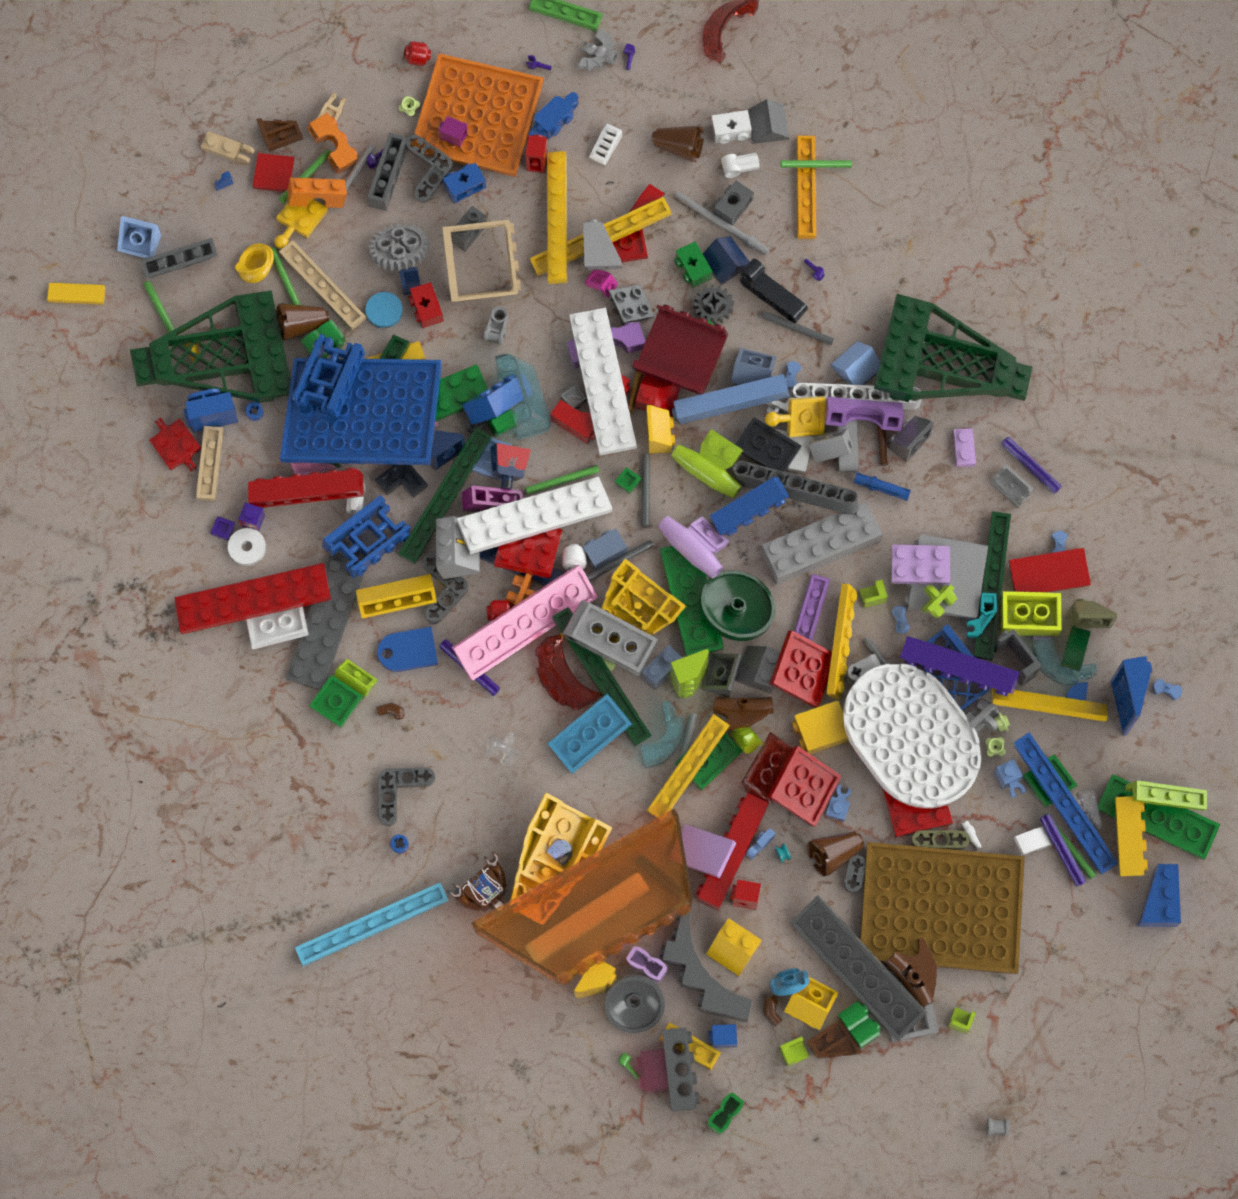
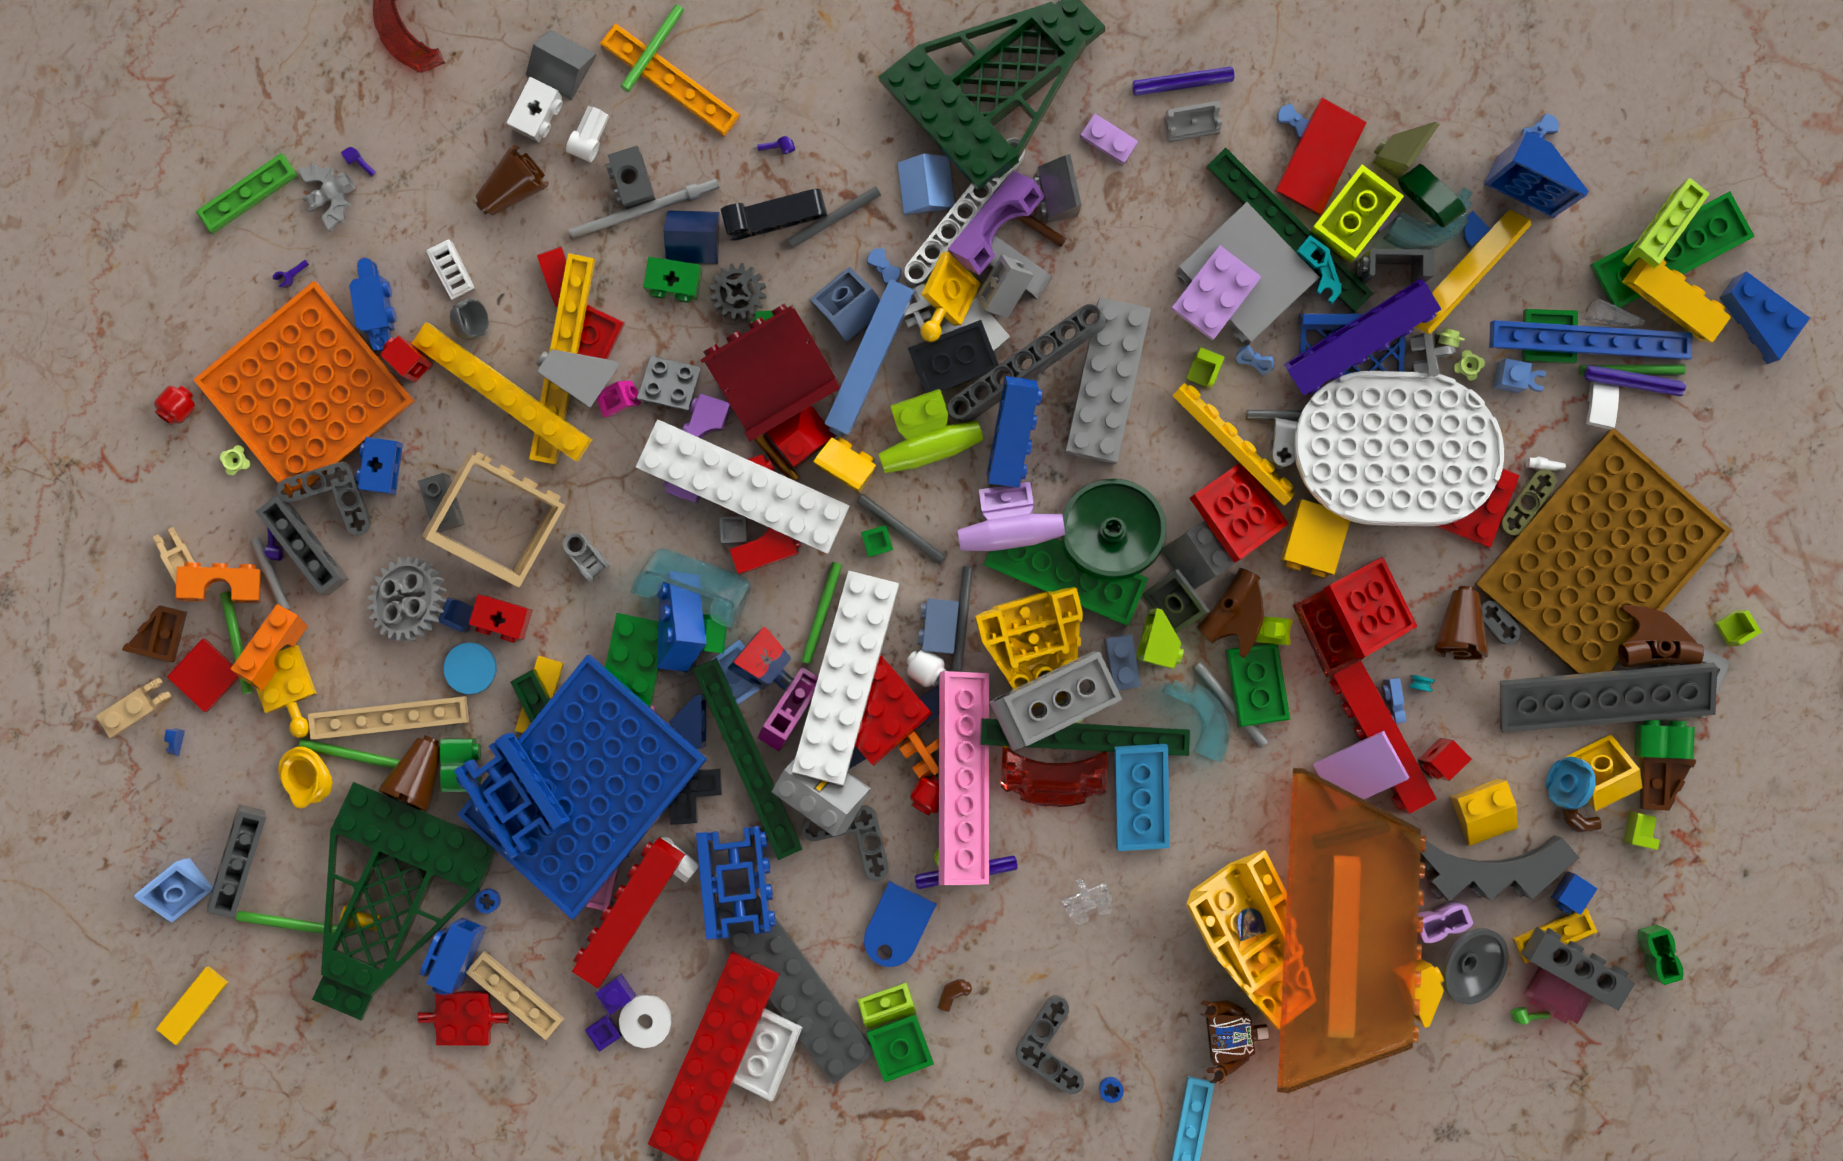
camera: 50 degrees left, 15 degrees up
yellow brick [356,574,437,619] -> none
magenta brick [438,116,468,147] -> none
yellow tile [647,714,730,822] -> none
medium lavender tile [795,574,830,641] -> none
medium blue plate [826,785,851,822] -> none
blue pin [853,472,911,501] -> none
lime hips [921,584,957,618] -> none
none -> dark grey hair [450,299,489,340]

